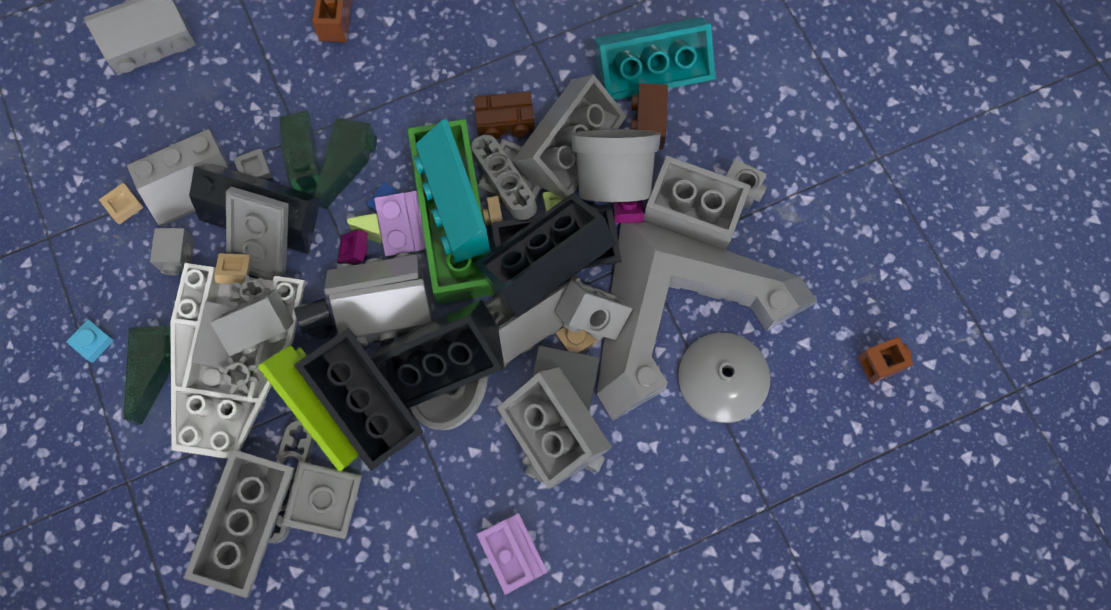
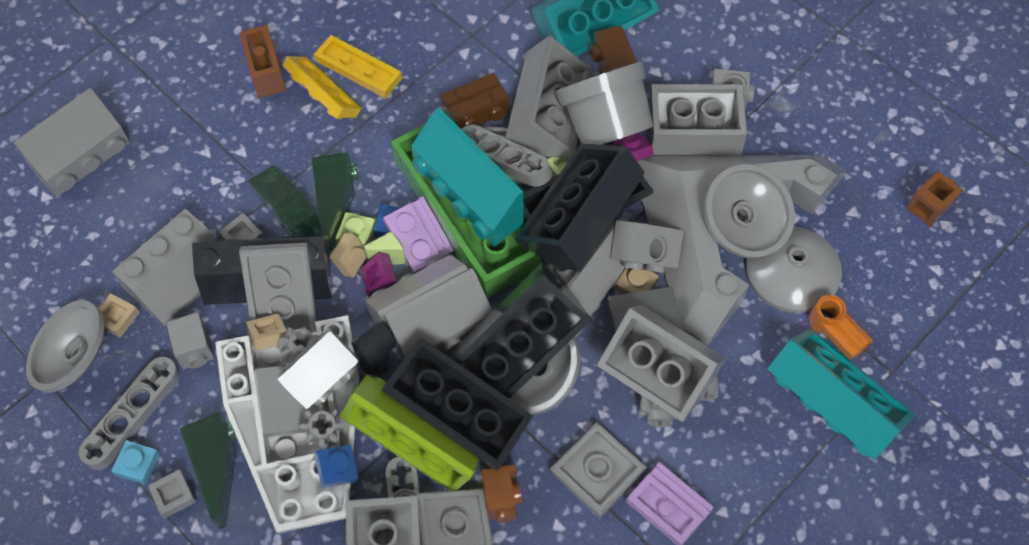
camera: 20 degrees left, 10 degrees down
none -> light grey dish [26,300,105,393]
none -> light grey beam [79,357,180,470]
none -> light grey plate [148,469,196,519]
none -> yellow plate [282,56,362,119]
none -> yellow plate [314,35,402,99]
none -> blue plate [314,445,358,489]
none -> tan plate [329,232,367,278]
none -> yellowish green plate [336,212,376,246]
none -> dark orange brick [481,464,522,523]
none -> light grey tile [550,422,647,519]
none -> light grey dish [704,164,795,259]
none -> teal slope [767,329,916,460]
none -> orange piece [808,295,873,360]

